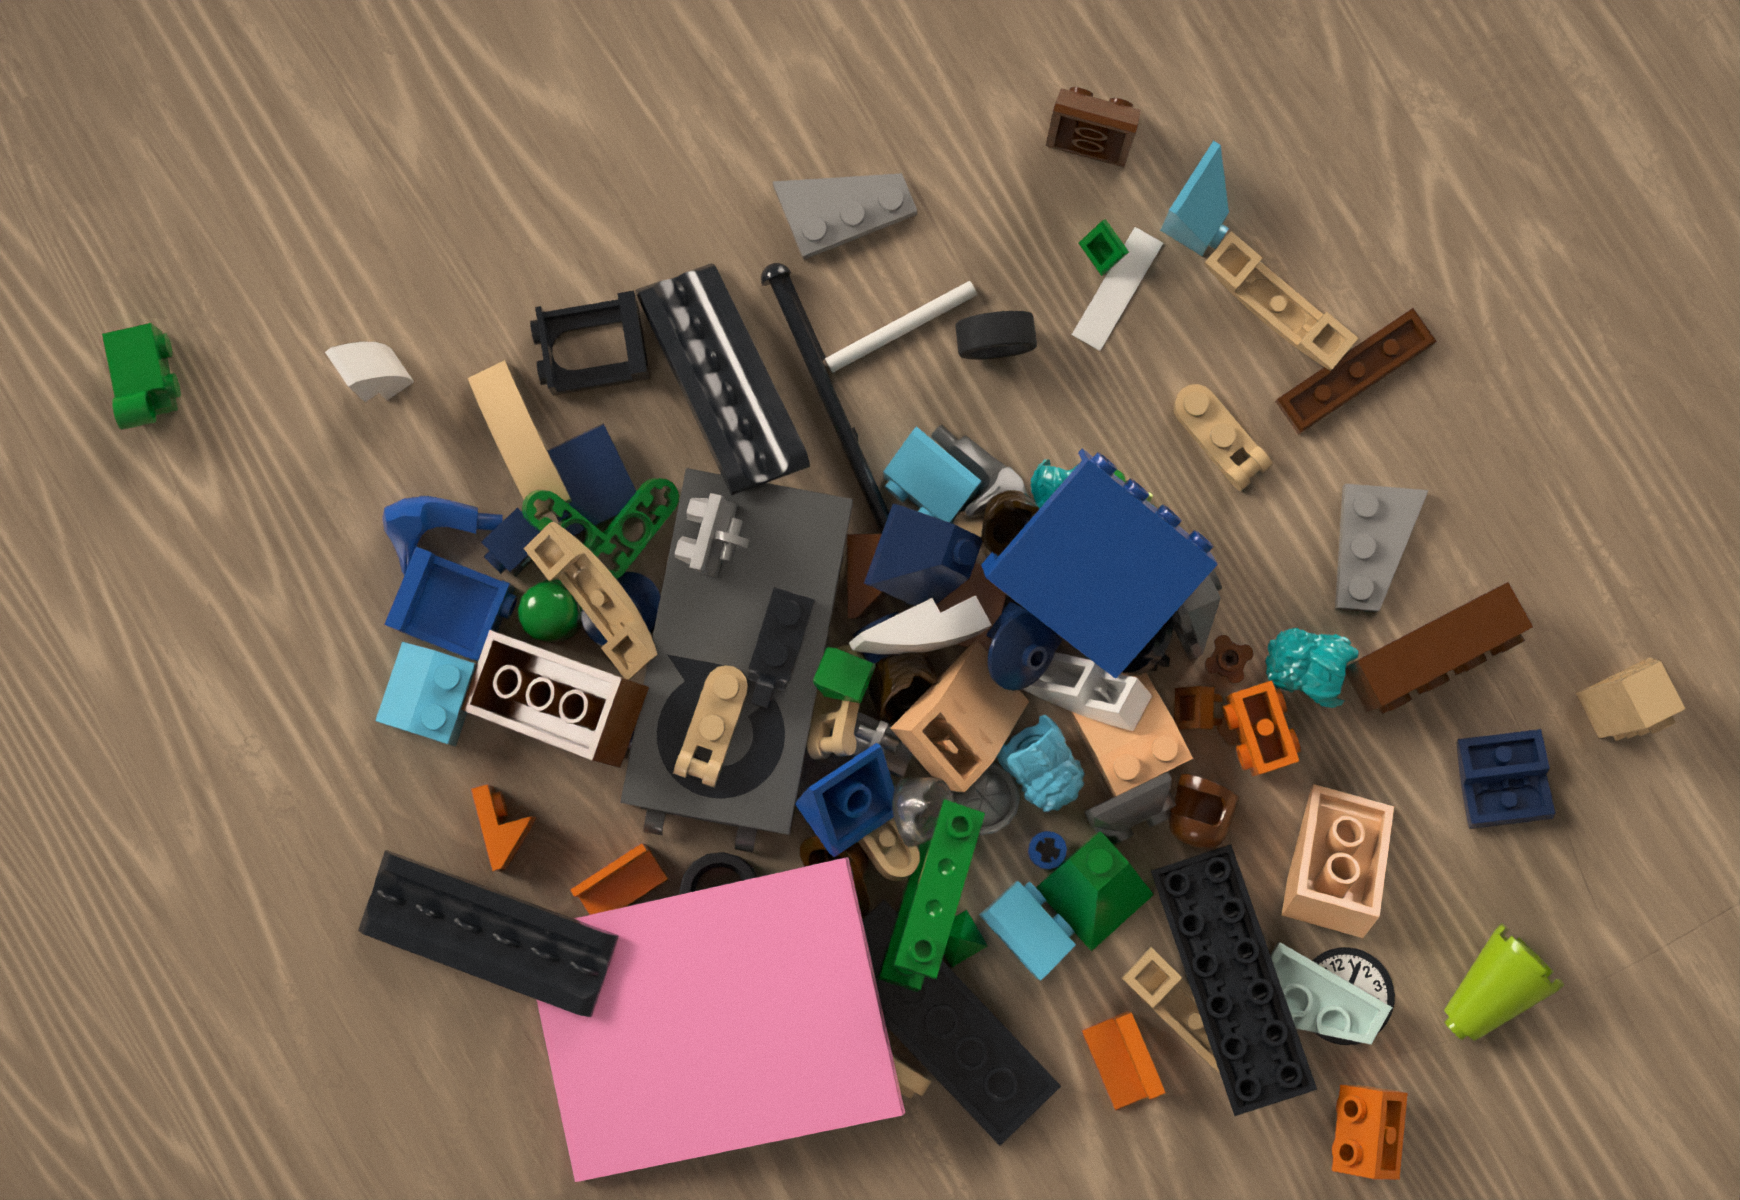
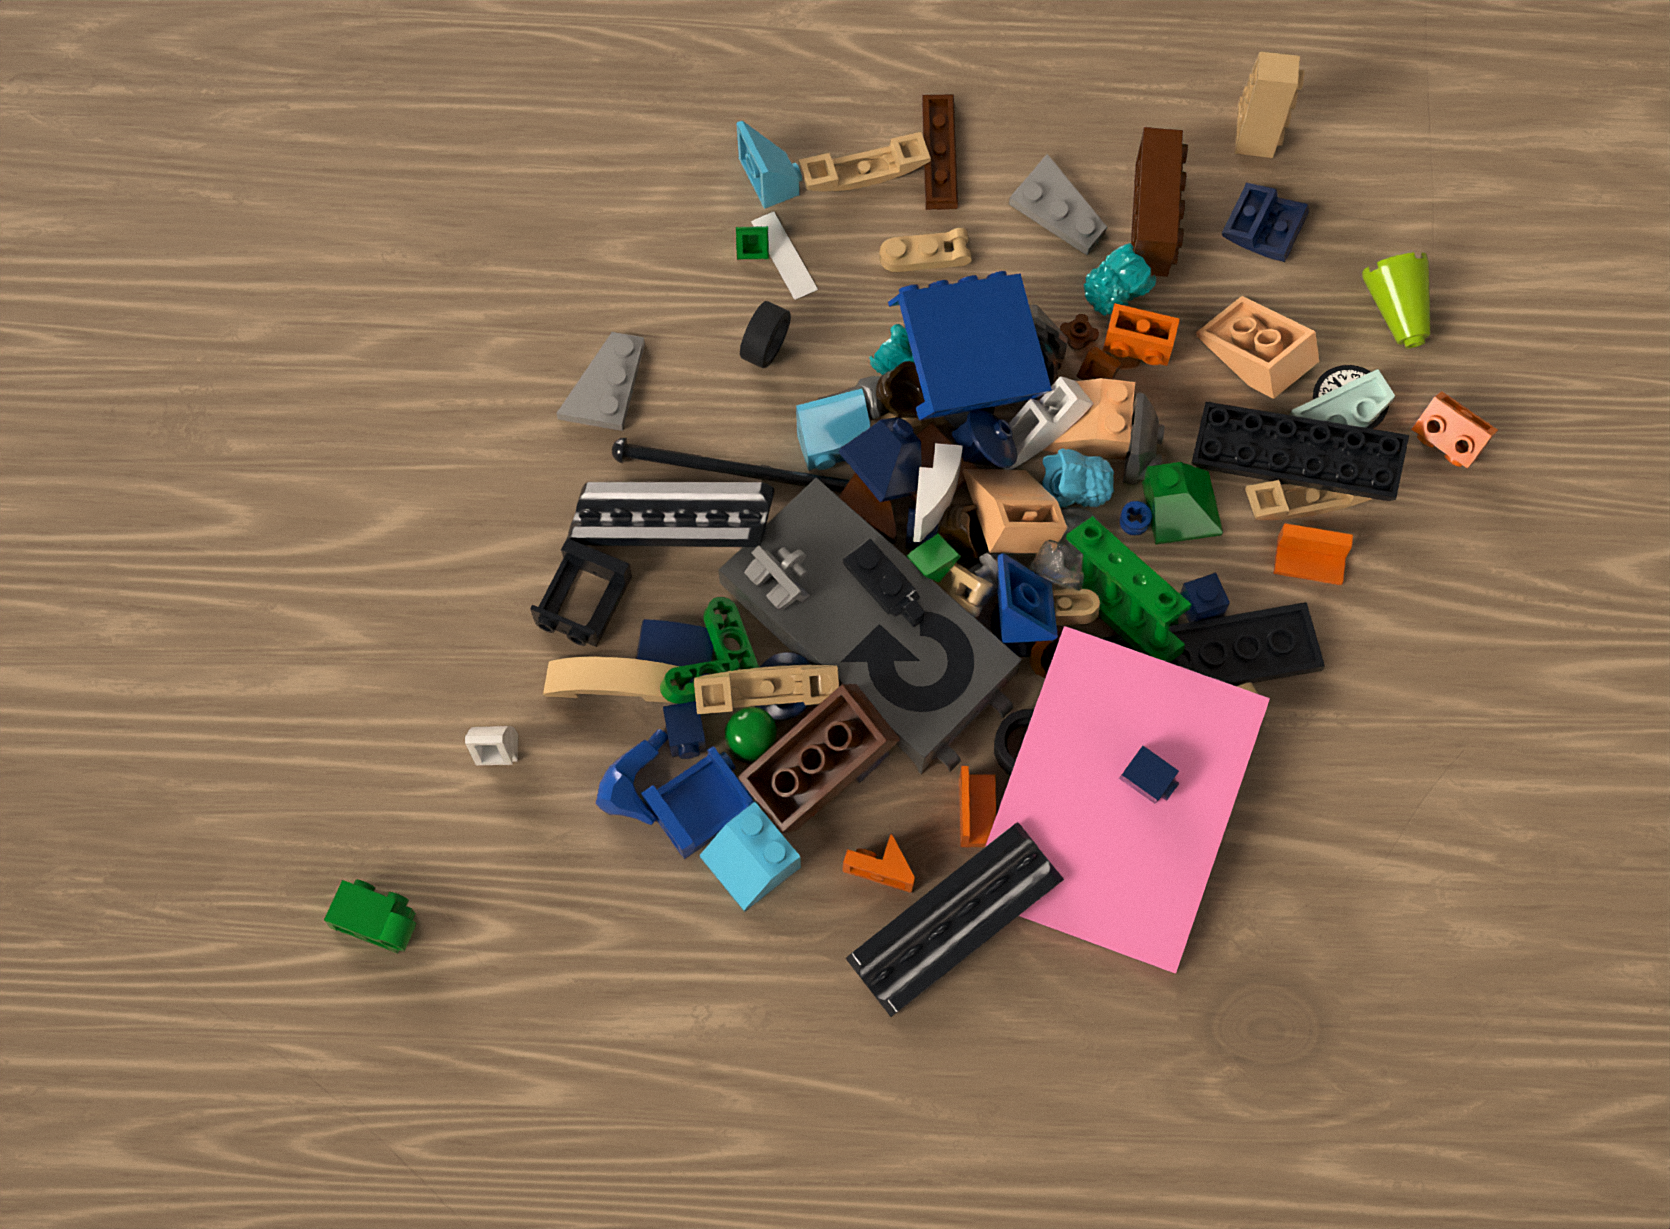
camera: 60 degrees left, 15 degrees down
tan plate [673,665,749,788] -> none
white bar [825,281,977,373] -> none
medium azure slope [979,881,1076,981] -> none
reddish brown slope [1046,87,1141,167] -> none
reddish brown helmet [1168,774,1240,849] -> none
none -> dark blue brick [1119,746,1179,804]
none -> dark blue brick [1180,572,1230,623]

